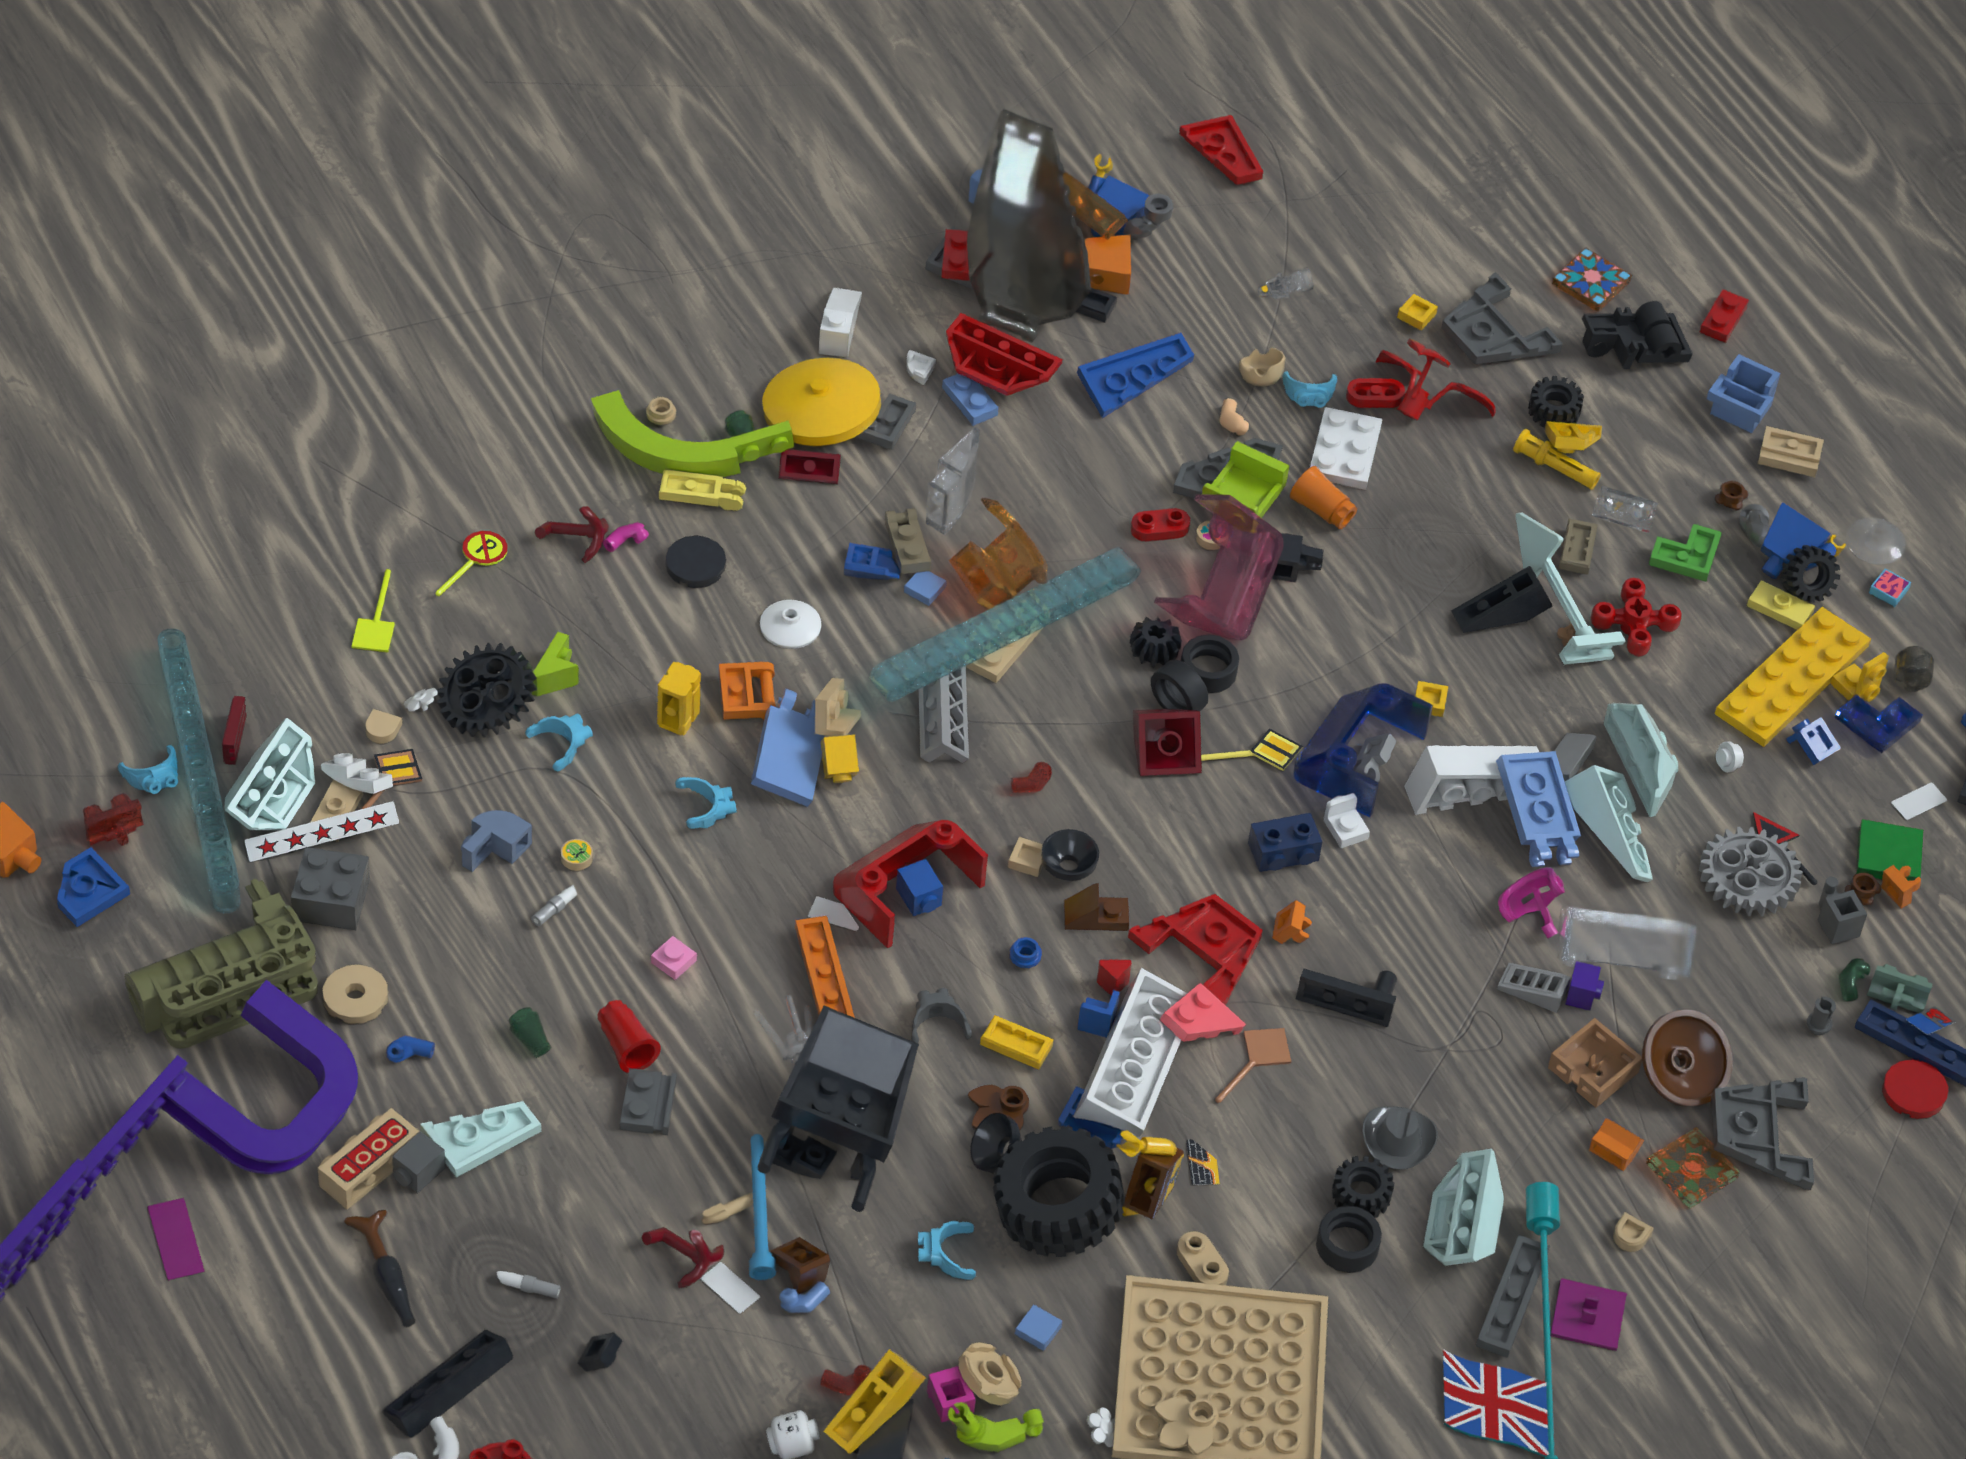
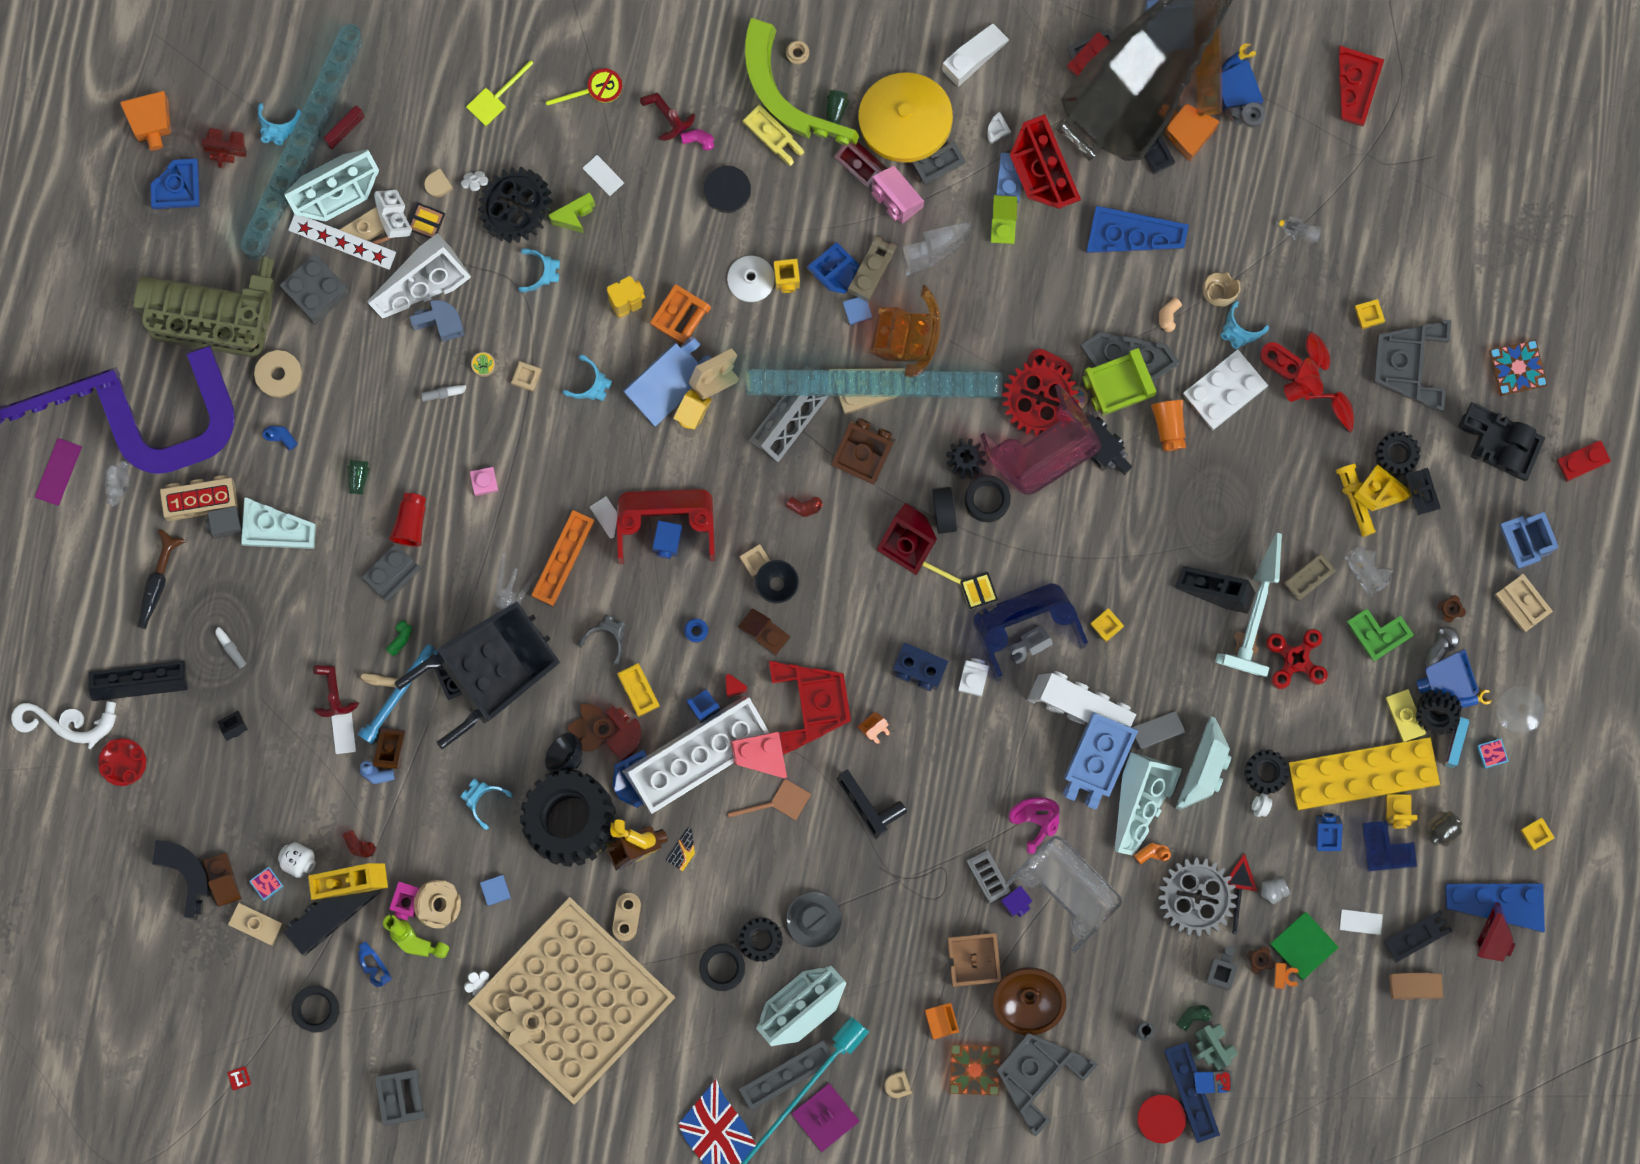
camera: 40 degrees right, 30 degrees up
none -> clear helmet [105,461,130,506]
none -> white wedge [368,233,471,318]
none -> green arm [386,620,412,656]
none -> tan tile [511,361,542,392]
none -> white sticker [583,155,624,196]
none -> clear red brick [606,705,642,761]
none -> yellow brick [774,259,800,293]
none -> reddish brown plate [831,418,896,485]
none -> bright pink slope [871,166,924,224]
none -> lime slope [991,195,1017,244]
none -> red gear [1002,359,1079,437]
none -> orange arm [1133,843,1171,865]
none -> black tyre [1244,749,1290,795]
none -> light grey arm [1260,876,1291,905]
none -> black hips [1404,468,1441,516]
none -> medium azure tile [1444,717,1469,768]

